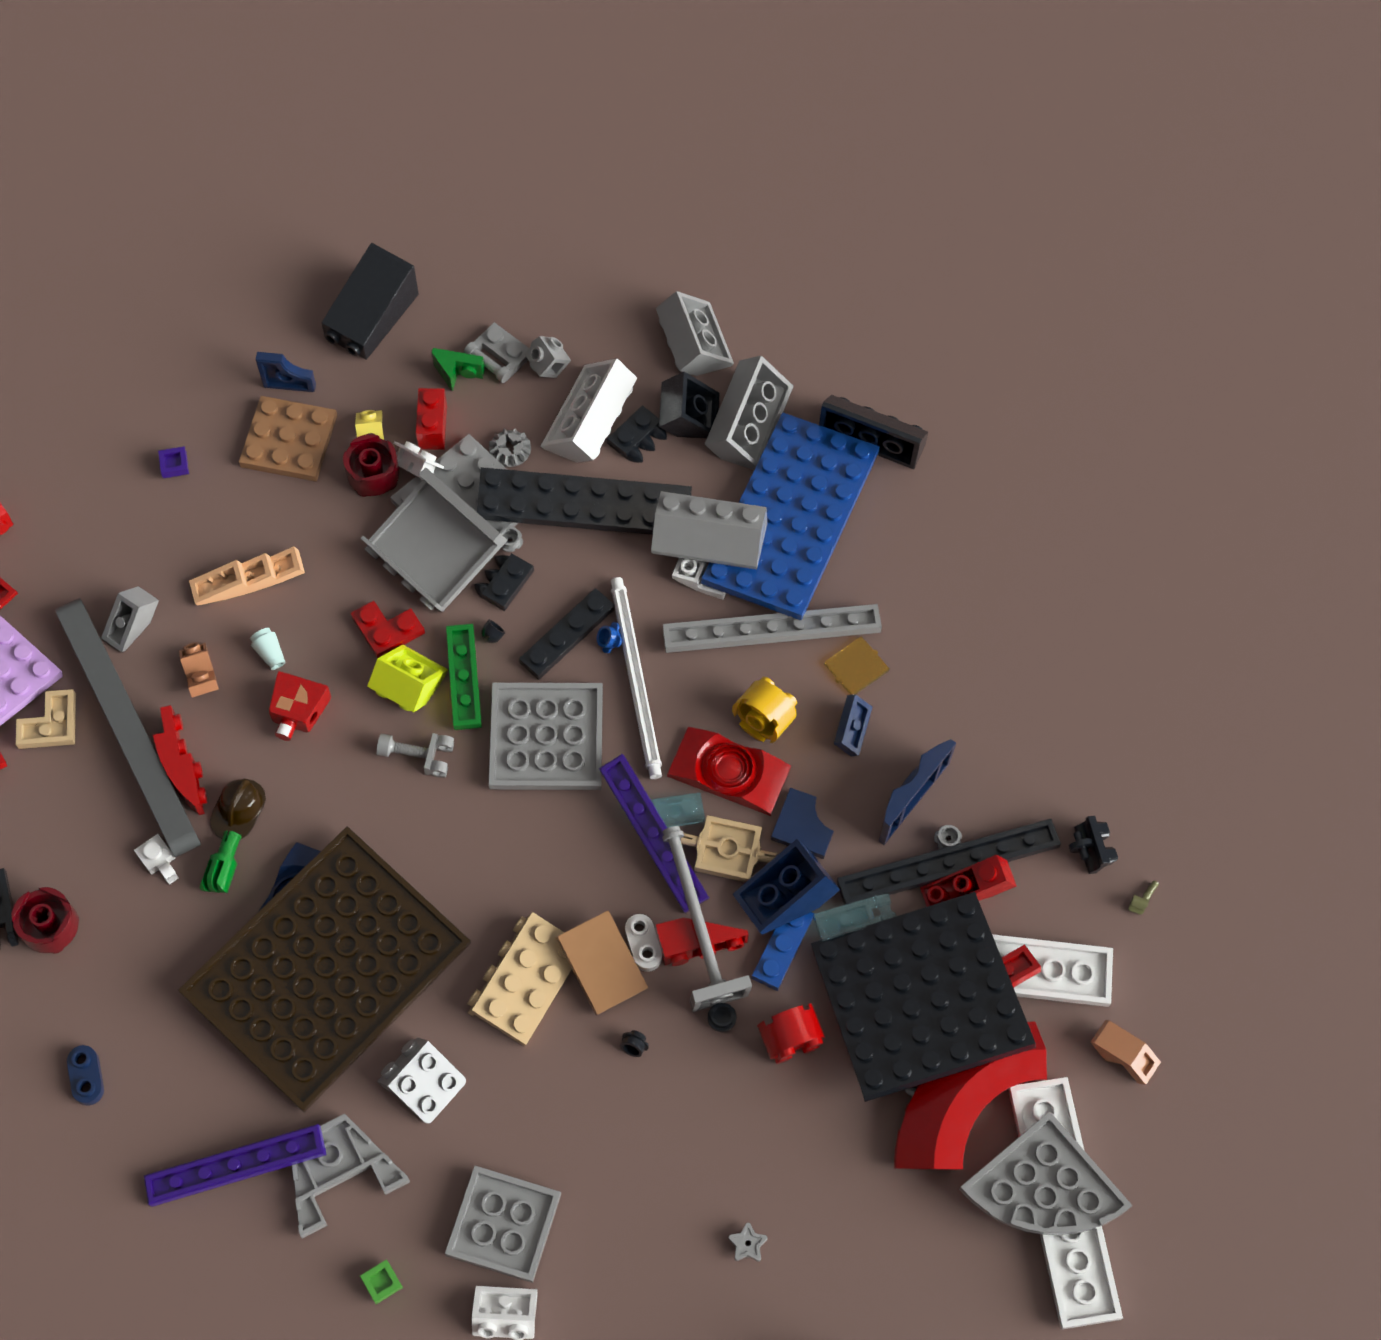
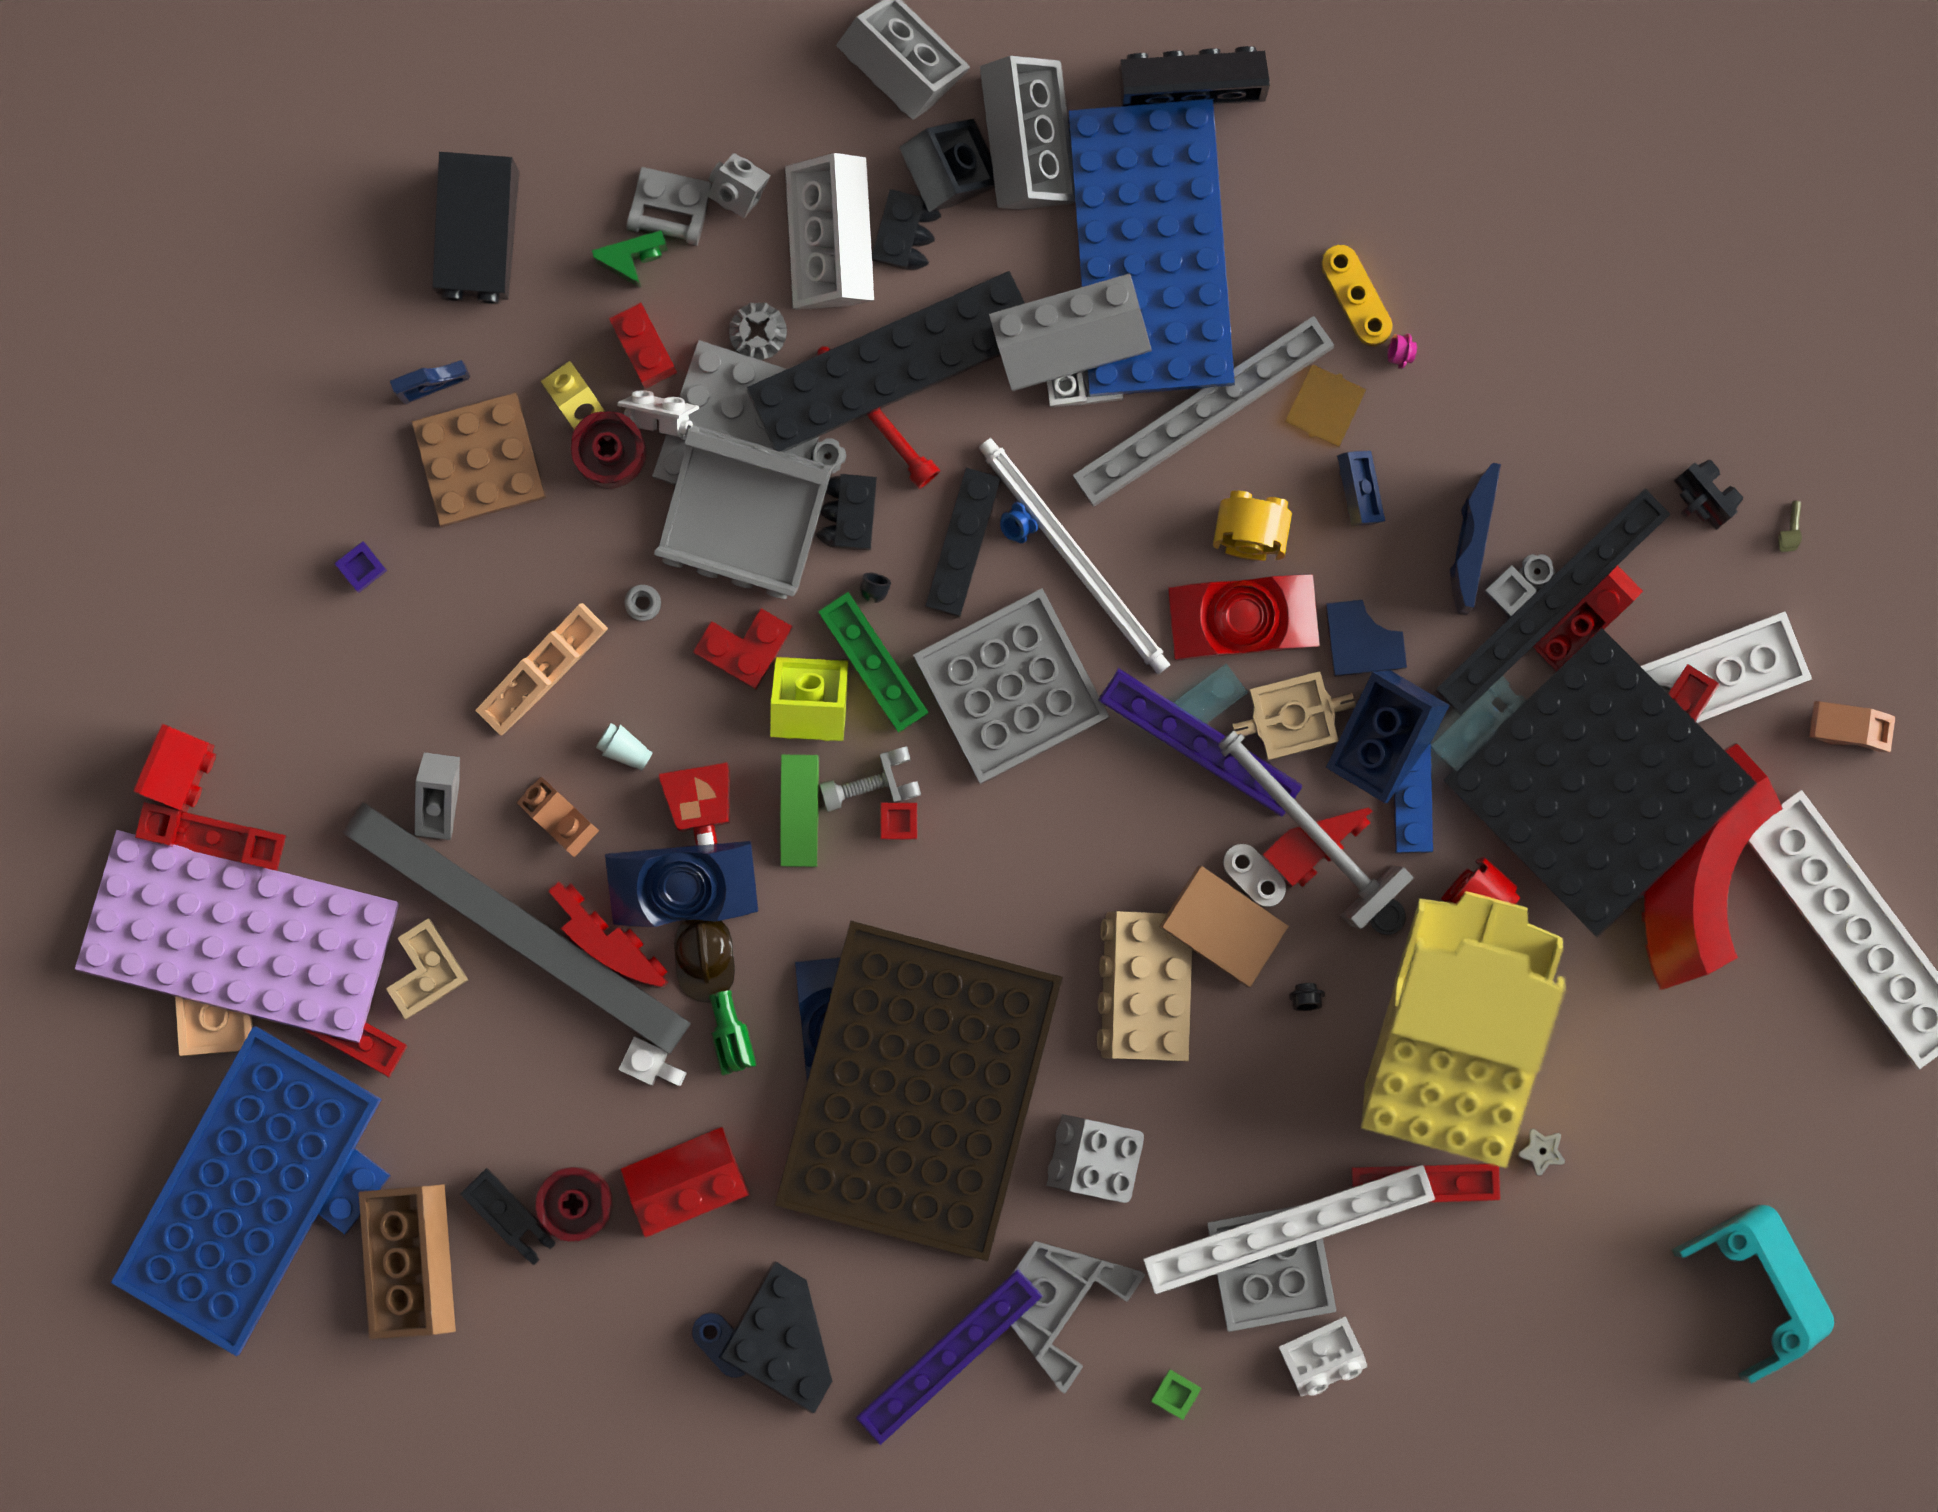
camera: 20 degrees left, 20 degrees up
light grey plate [959,1111,1133,1235] -> none
none -> dark blue slope [605,841,758,927]
none -> red slope [621,1127,750,1238]
none -> light grey plate [625,585,661,621]
none -> black plate [718,1261,832,1414]
none -> bright green slope [780,754,819,867]
none -> red piece [817,346,941,489]
none -> red plate [881,803,917,840]
none -> white plate [1143,1164,1435,1294]
none -> yellow plate [1321,245,1392,346]
none -> red plate [1351,1163,1501,1202]
none -> light yellow piece [1362,891,1564,1168]
none -> dark pink plate [1387,333,1417,369]
none -> light grey plate [1484,565,1537,618]

